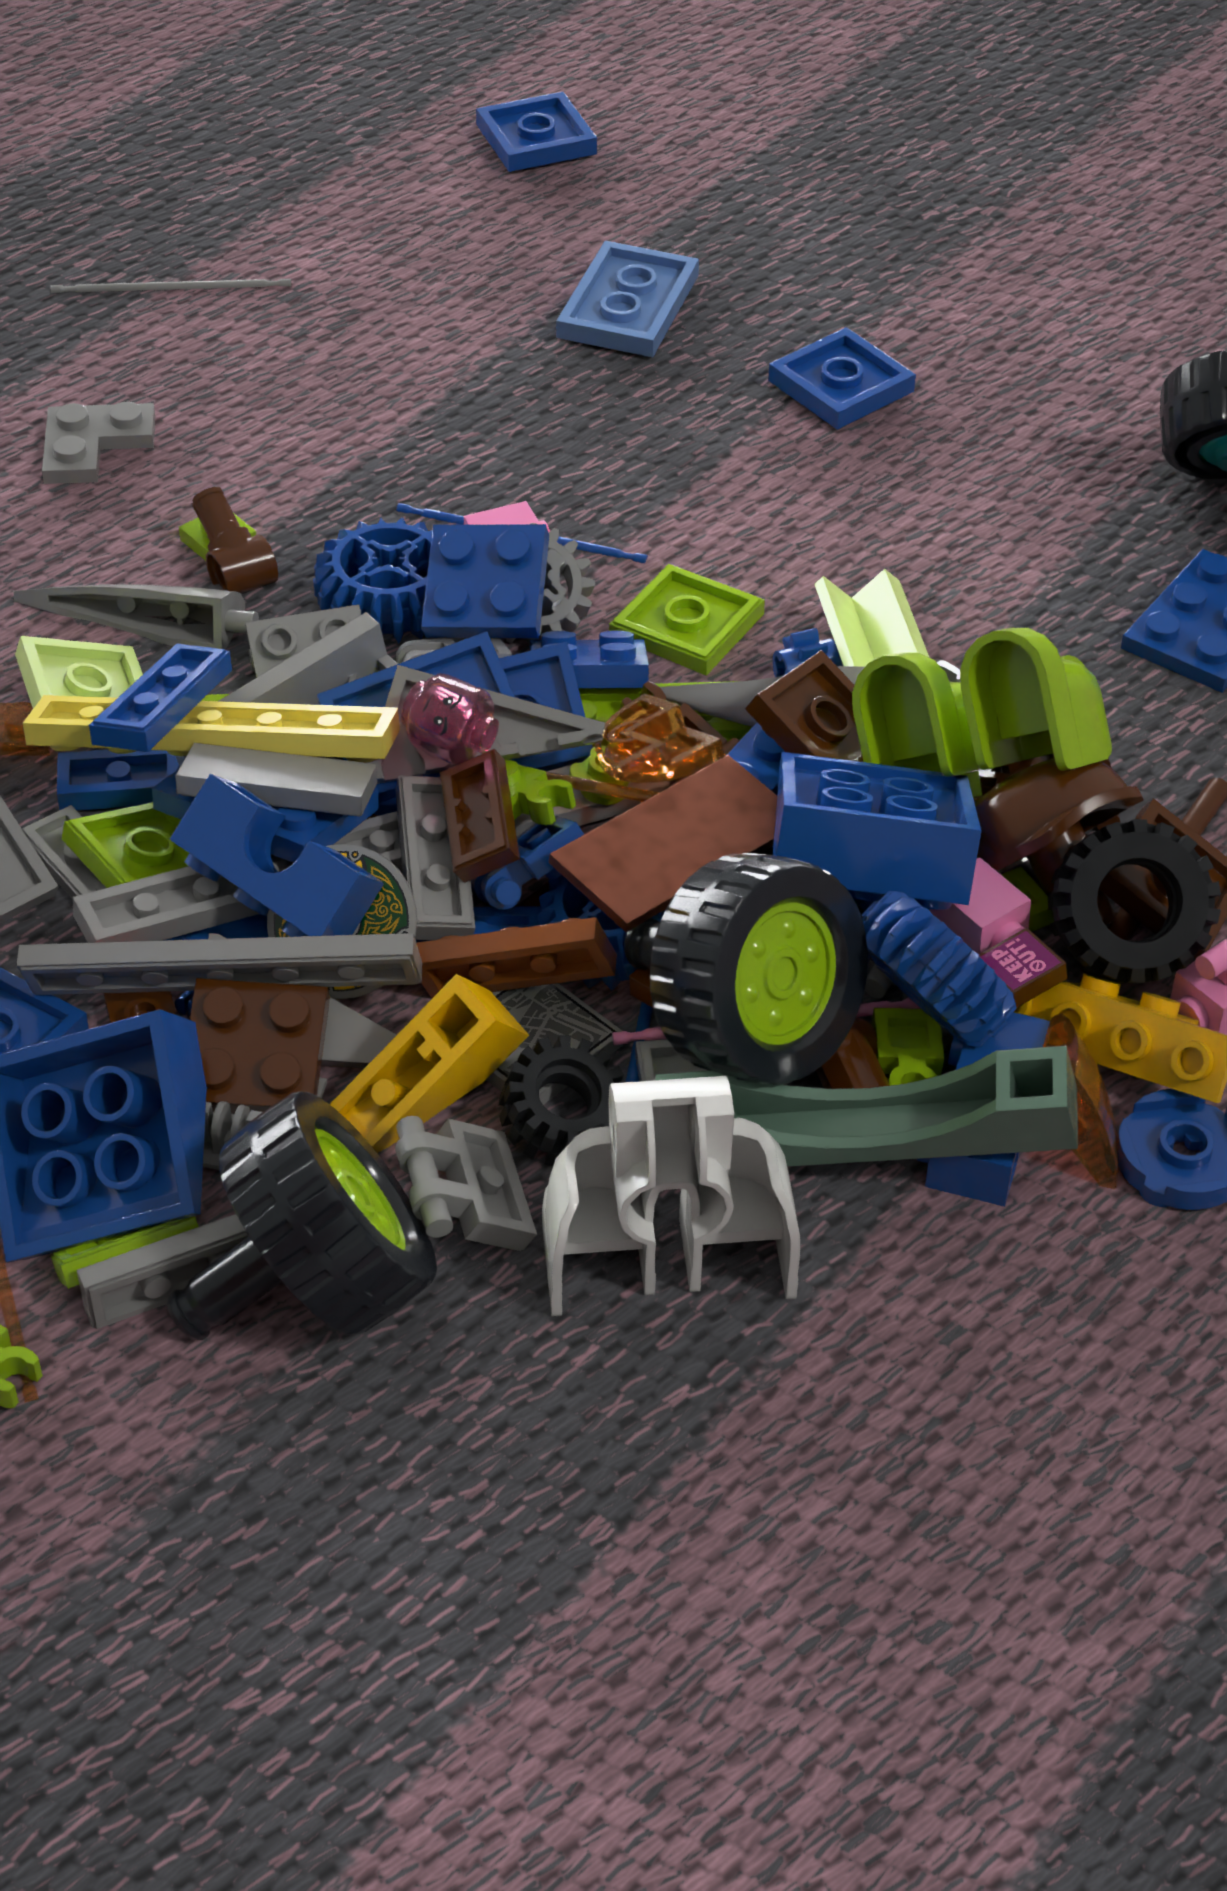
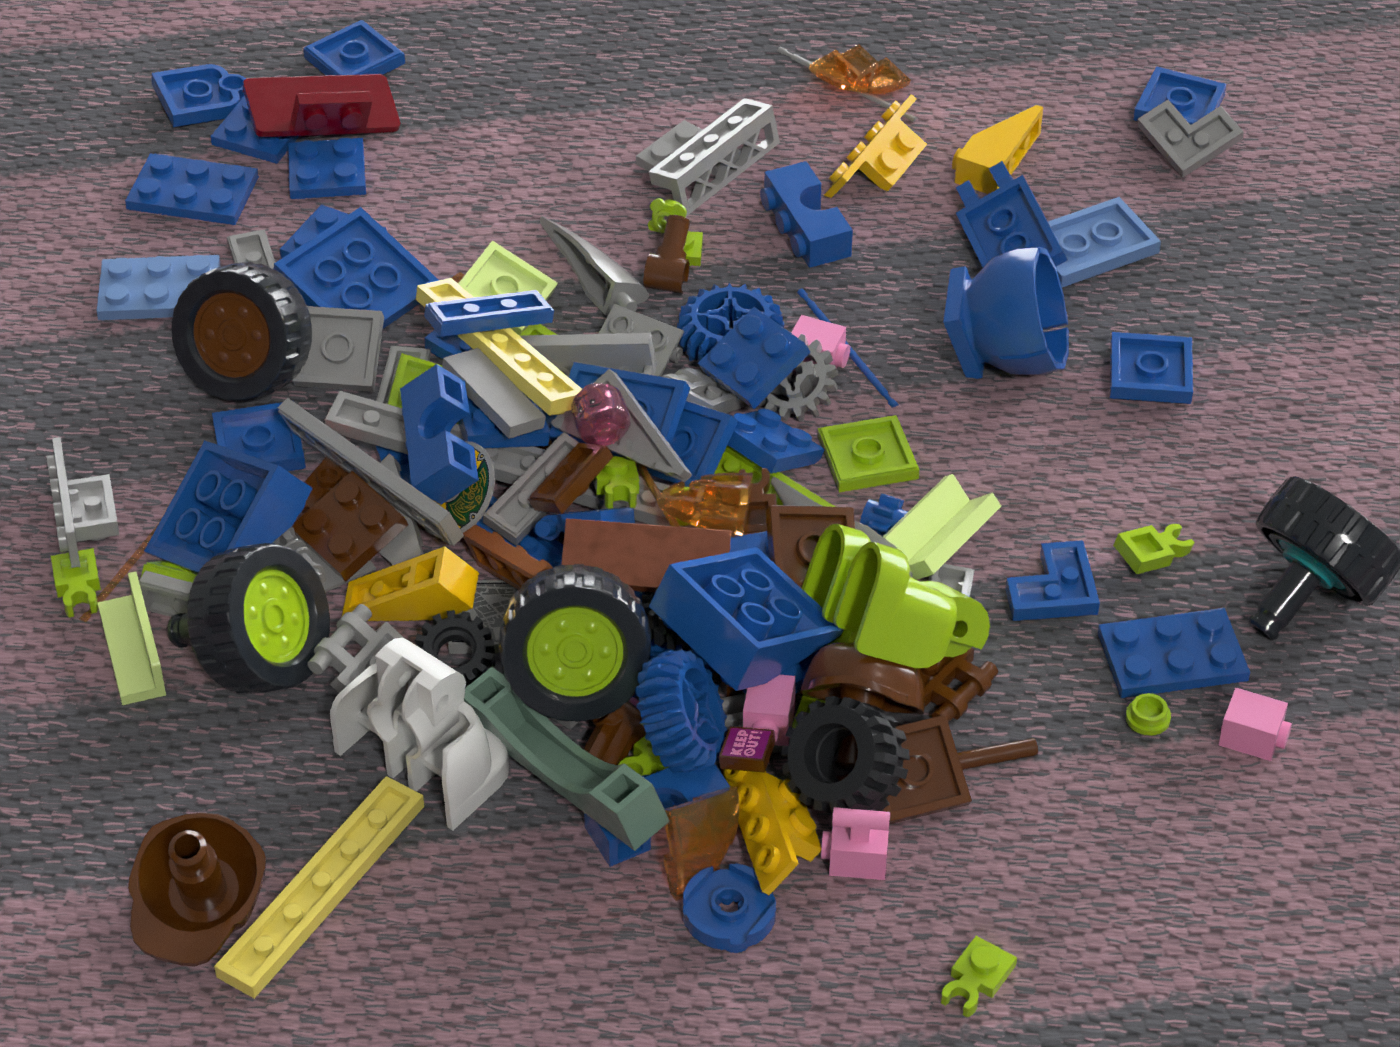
camera: 45 degrees right, 0 degrees up
none -> yellowish green panel [97,571,166,705]
none -> reddish brown piece [128,813,266,967]
none -> light yellow plate [214,776,424,999]
none -> lime plate [648,198,687,233]
none -> light grey fence [649,98,780,216]
none -> blue arch [760,161,853,268]
none -> clear orange brick [808,44,911,94]
none -> yellow bracket [824,94,927,198]
none -> blue plate [943,247,1069,379]
none -> yellow slope [952,105,1043,194]
none -> blue tile [956,161,1068,268]
none -> blue plate [1005,540,1100,621]
none -> lime plate [1113,524,1195,574]
none -> light grey plate [1138,100,1244,177]

